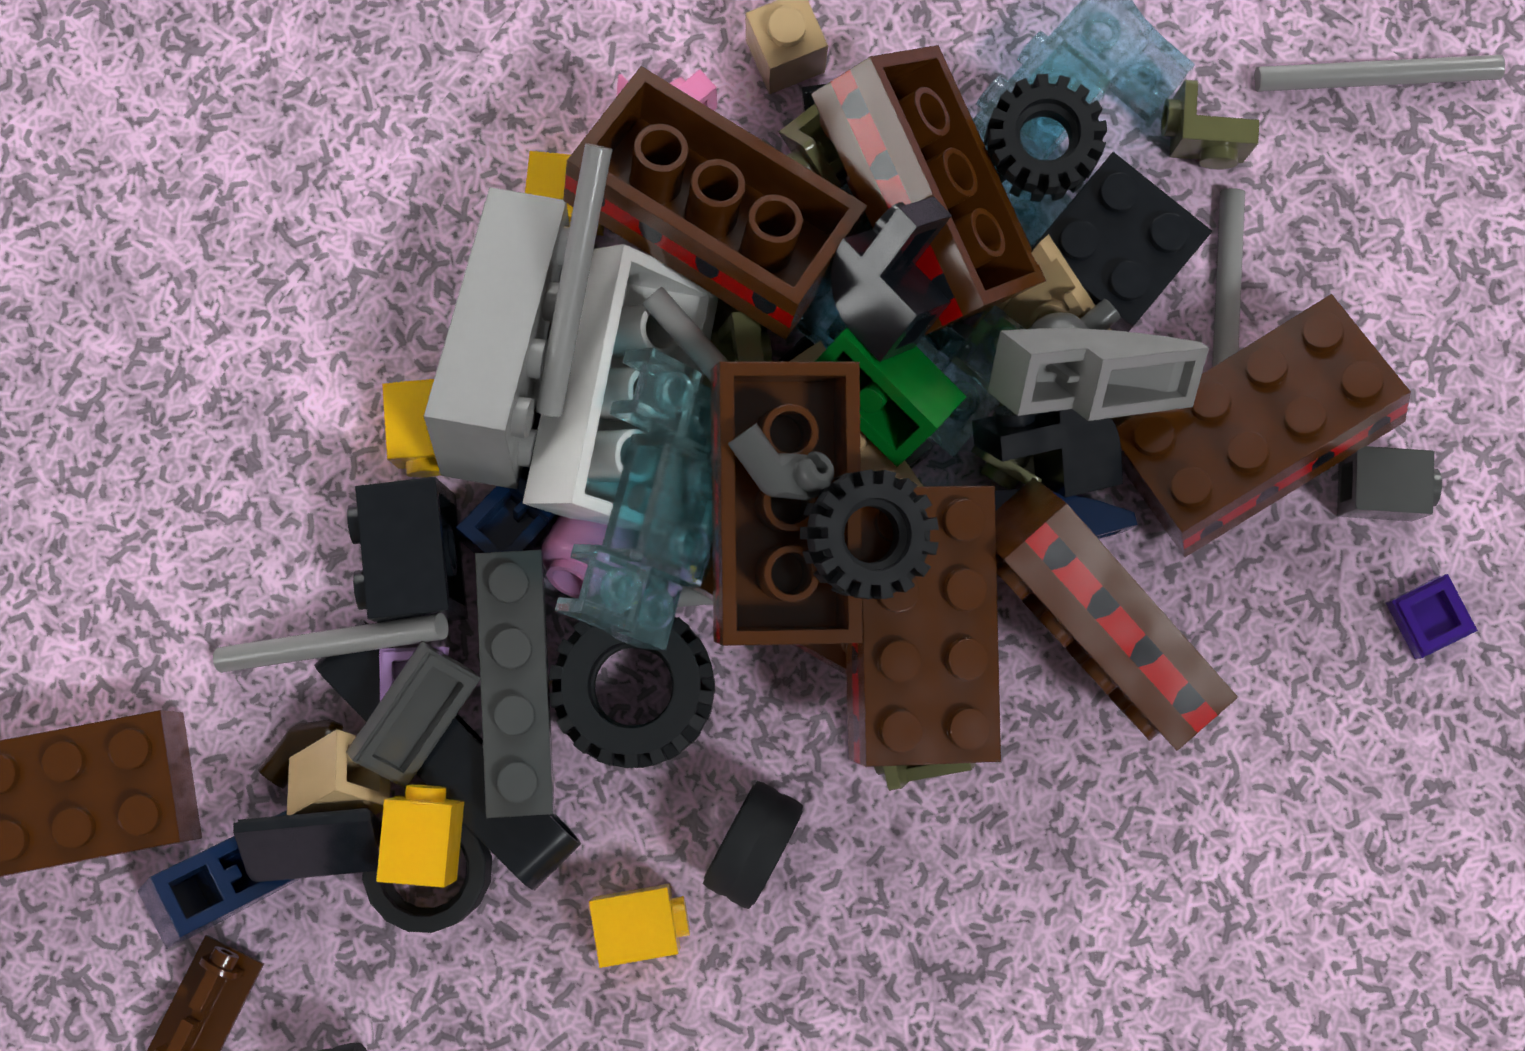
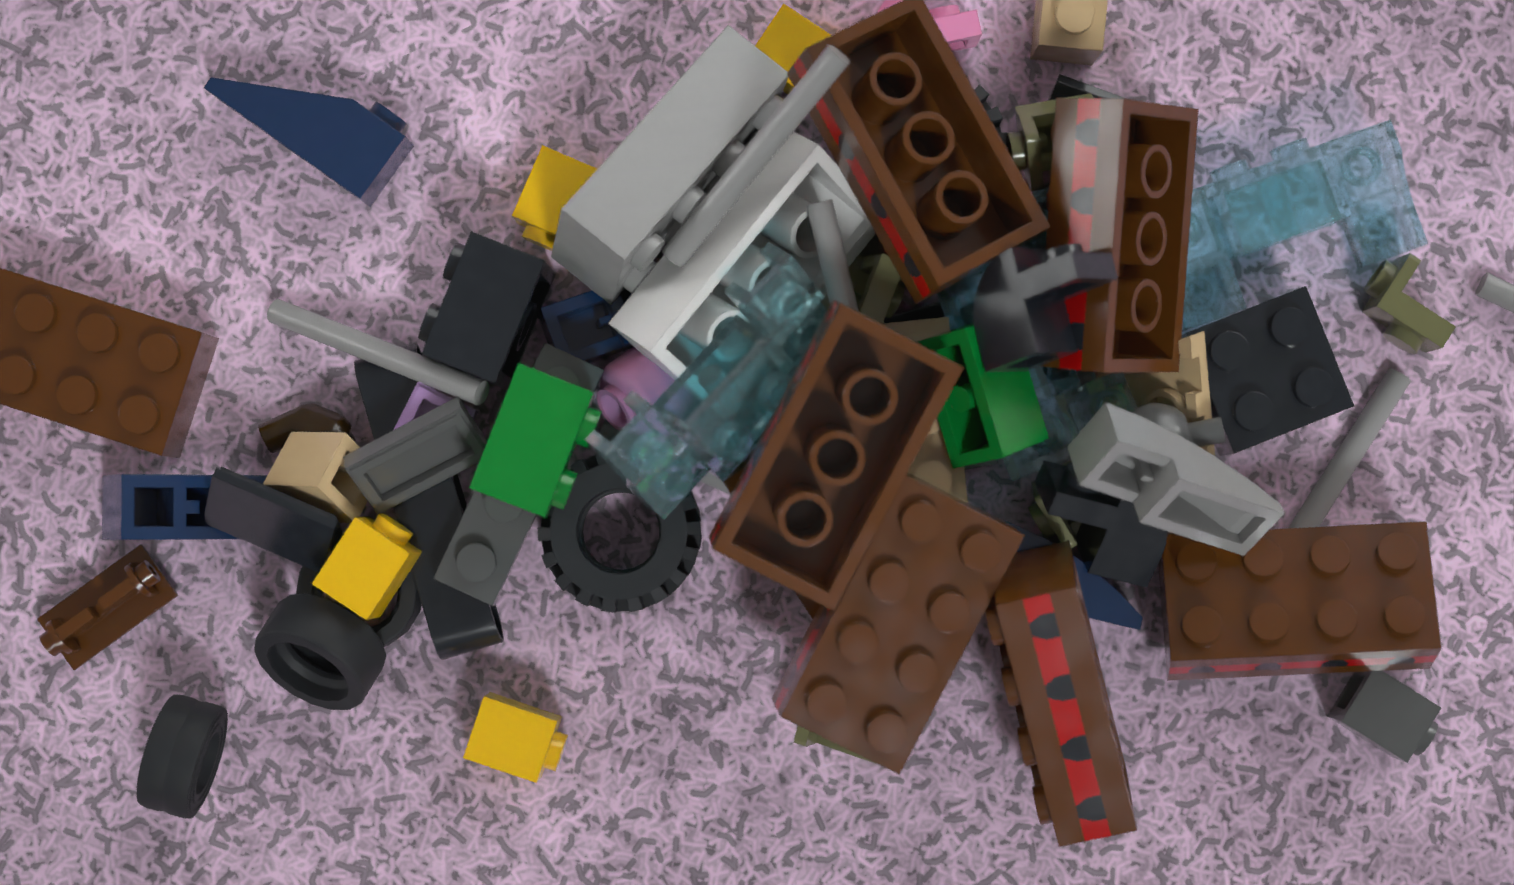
camera: 30 degrees right, 5 degrees up
black tyre [703,781,803,909] -> none
dark grey arm [728,423,835,500] -> none
black tyre [800,469,939,599] -> none
black tyre [984,73,1107,202] -> none
dark purple tile [1385,574,1478,659] -> none
none -> dark blue slope [204,77,414,207]
none -> black tyre [254,594,387,710]
none -> green brick [469,363,602,518]

